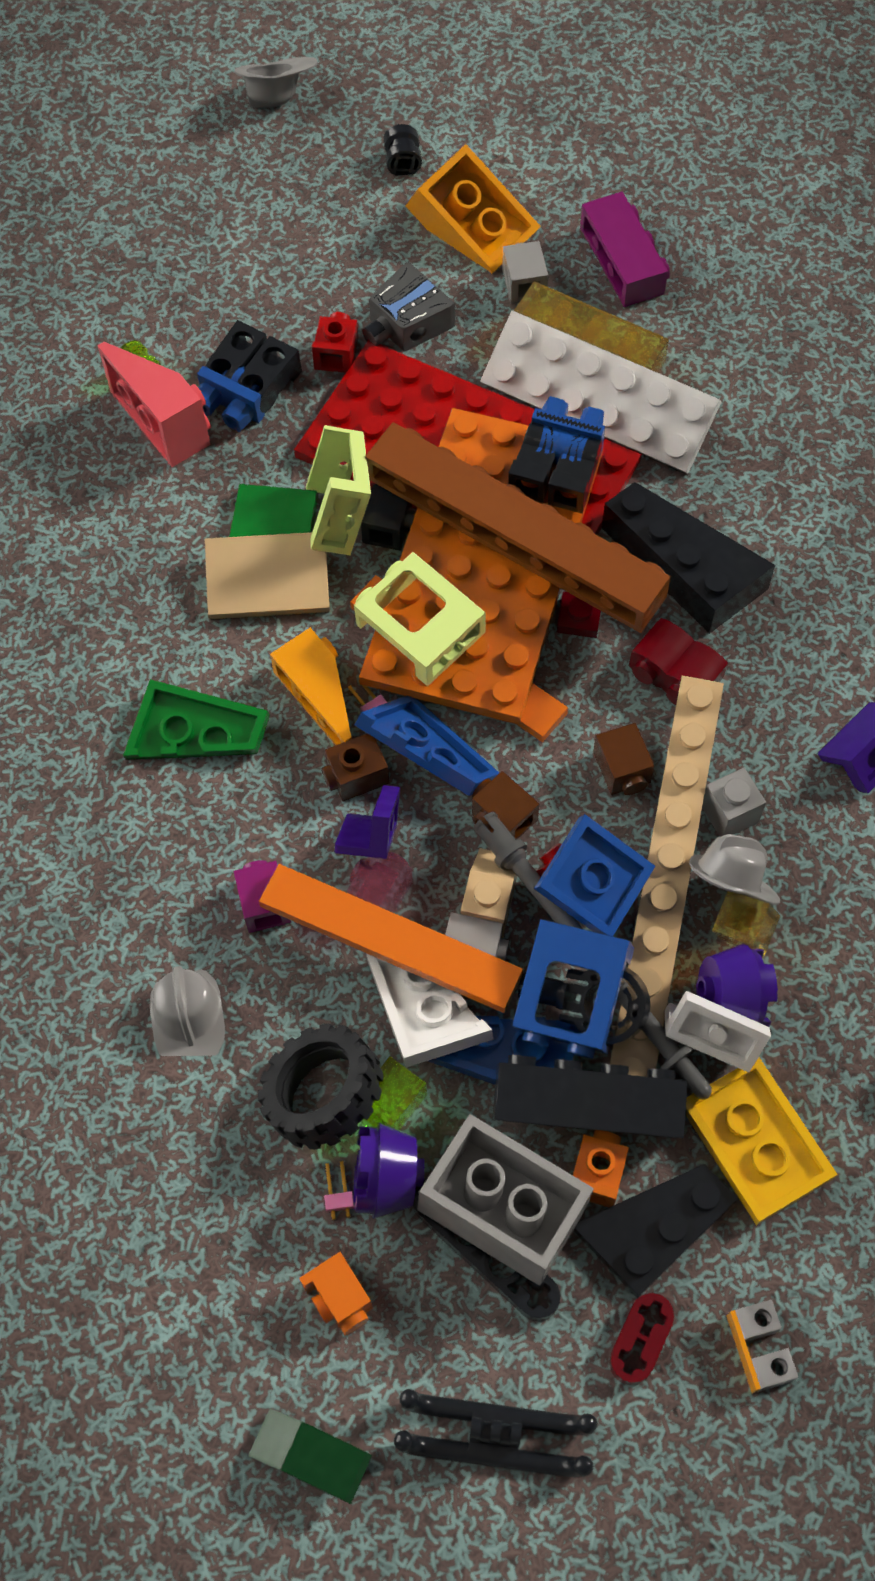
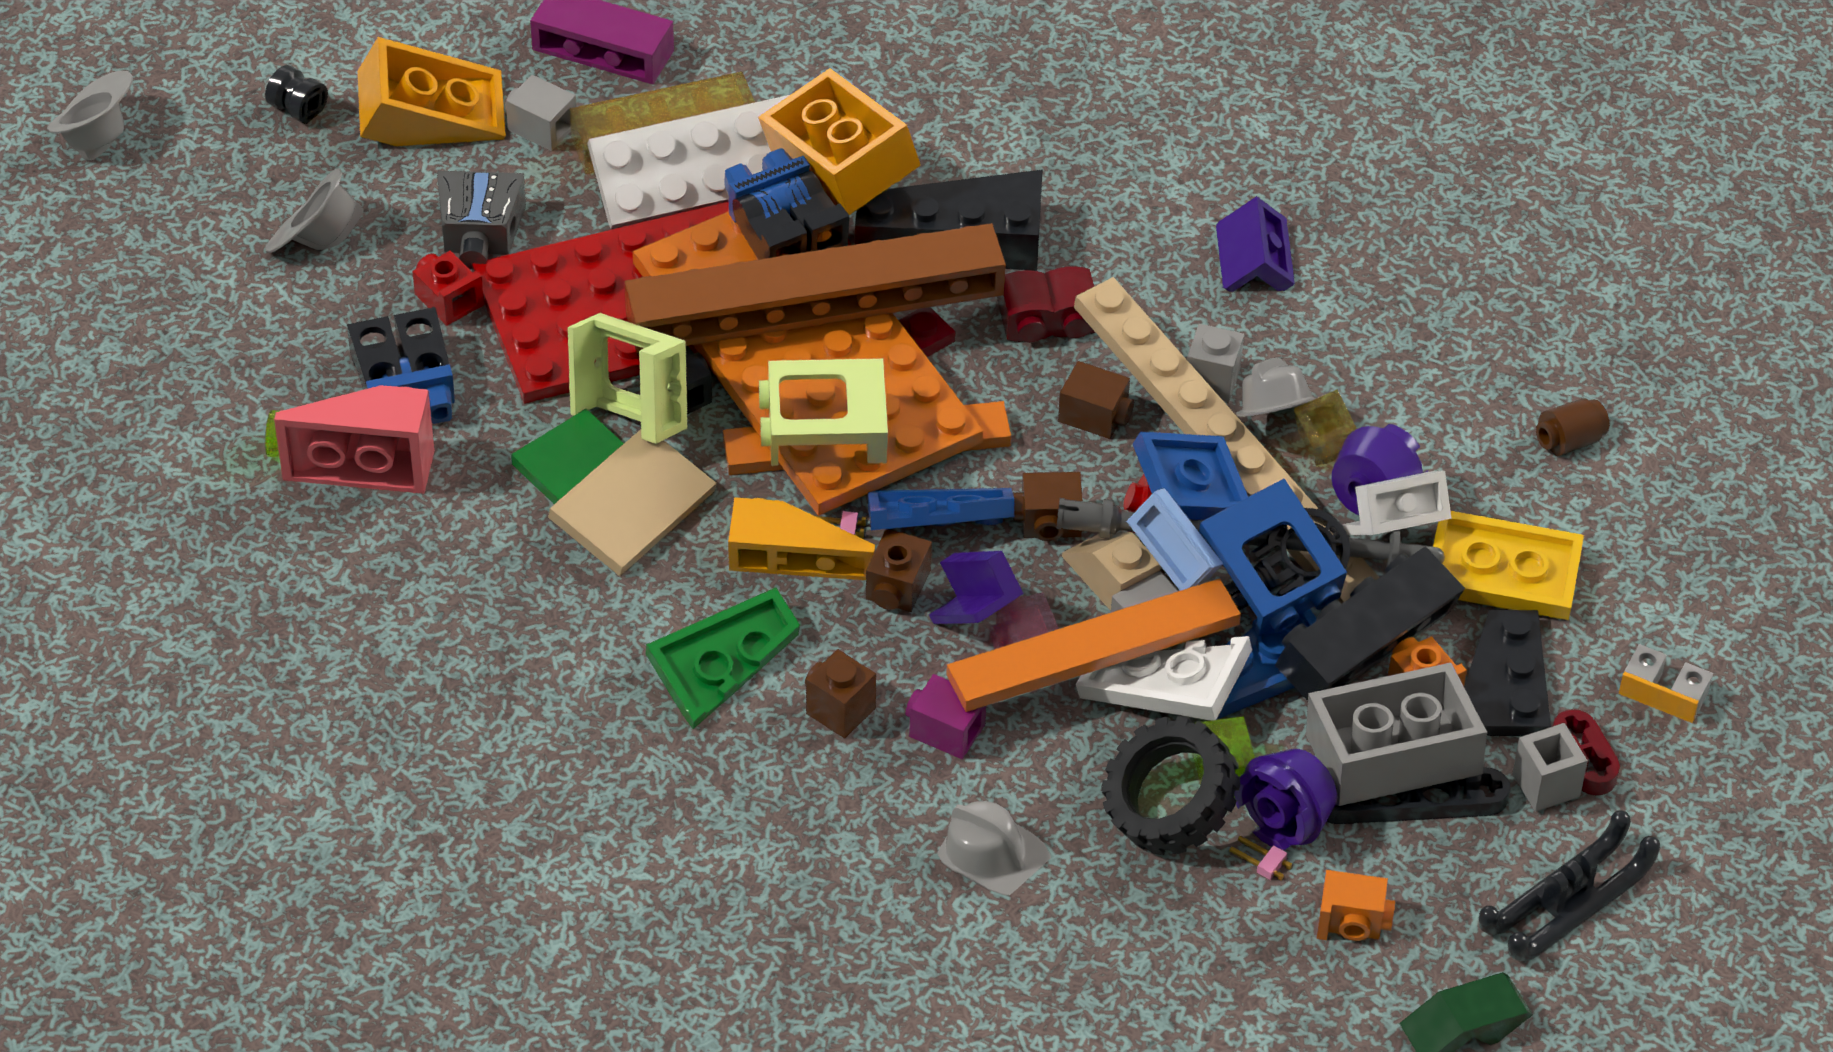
camera: 50 degrees left, 15 degrees down
none -> light grey piece [265,168,363,253]
none -> light orange brick [758,68,921,215]
none -> reddish brown brick [805,649,876,739]
none -> light blue tile [1126,488,1223,591]
none -> light grey brick [1512,723,1588,812]

